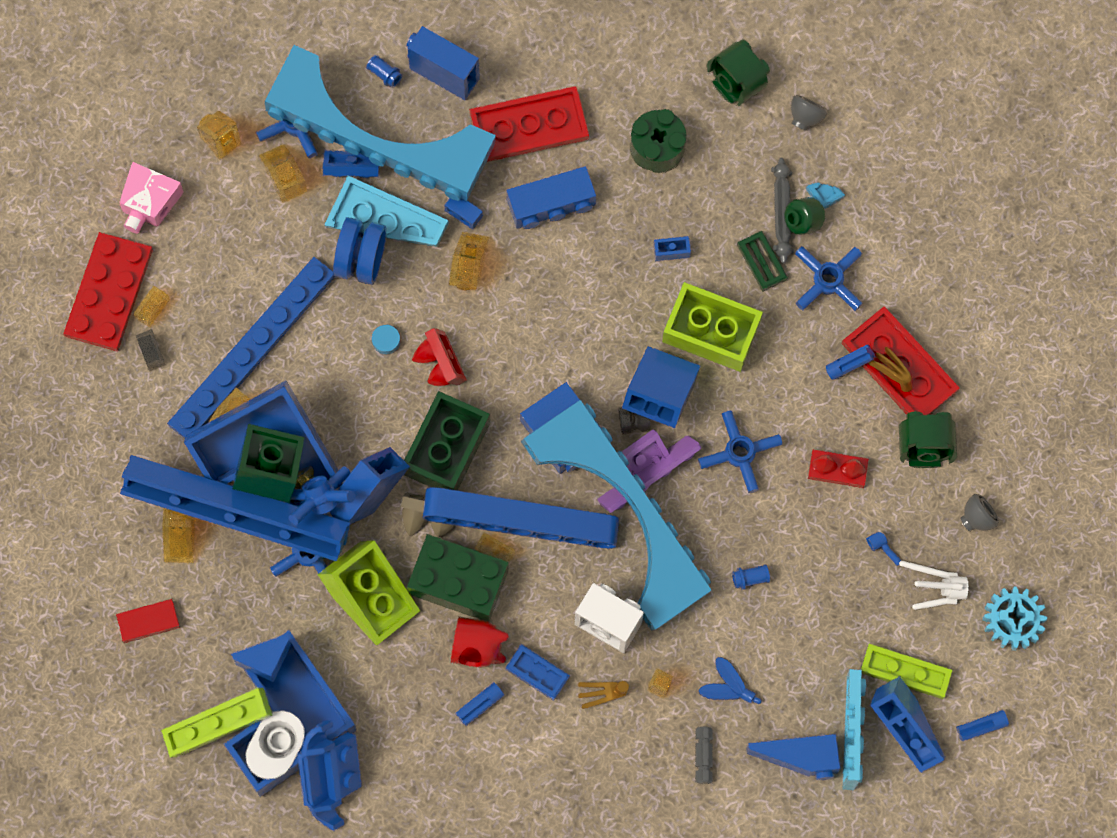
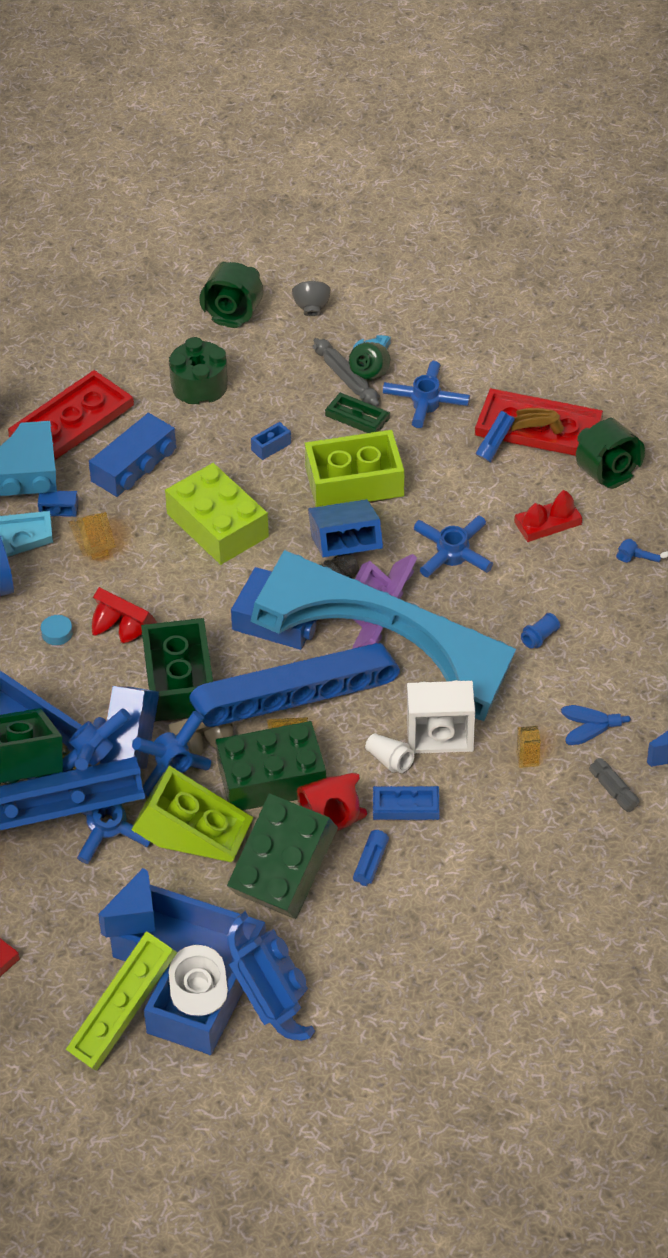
camera: 30 degrees left, 25 degrees down
pearl gold piece [578,681,629,709] -> none
none -> blue bar [132,711,211,796]
none -> lime brick [165,463,269,565]
none -> dark green brick [227,793,338,919]
none -> white cone [365,733,414,773]

